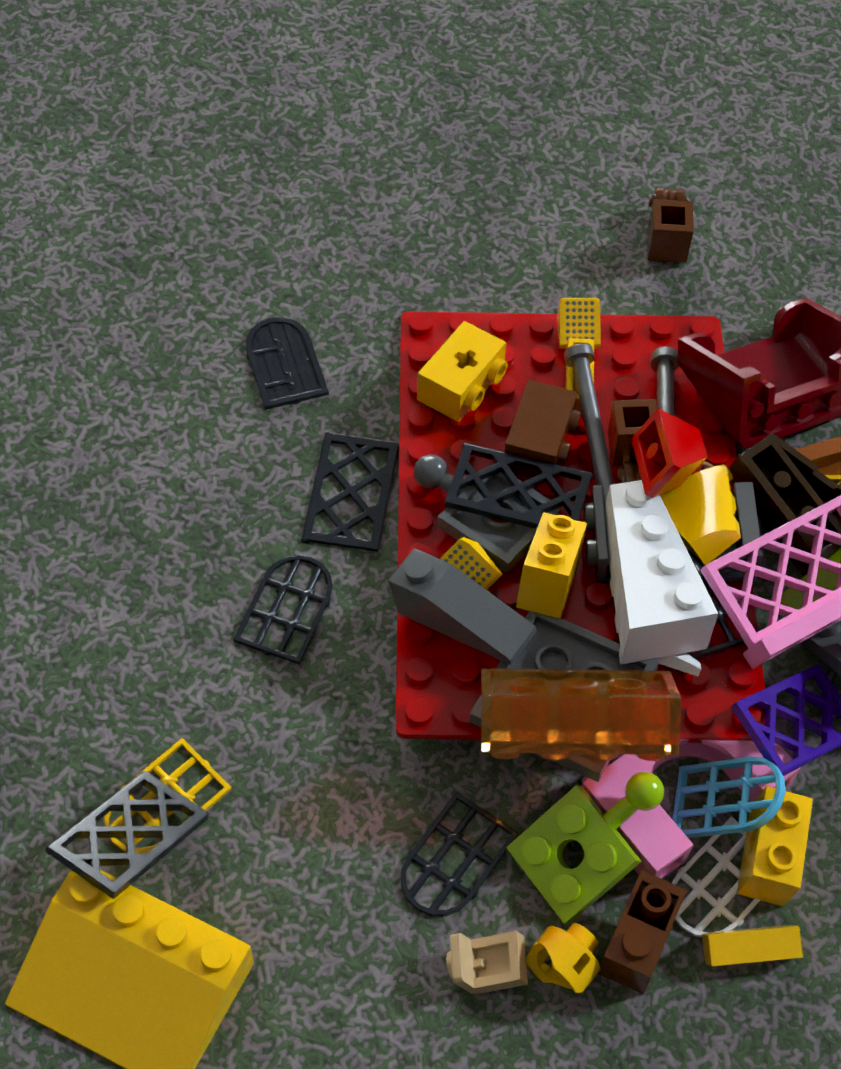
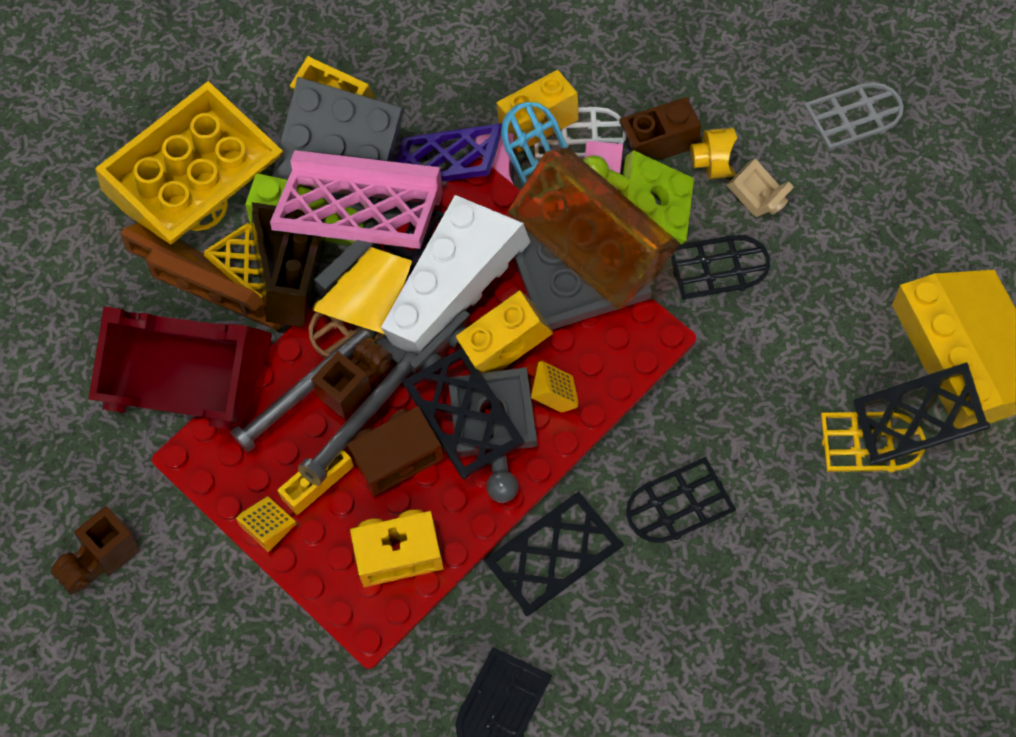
camera: 135 degrees left, 5 degrees up
dark grey slope [388,548,537,665] -> none
red slope [631,408,708,498] -> none
yellow piece [702,925,803,966] -> none

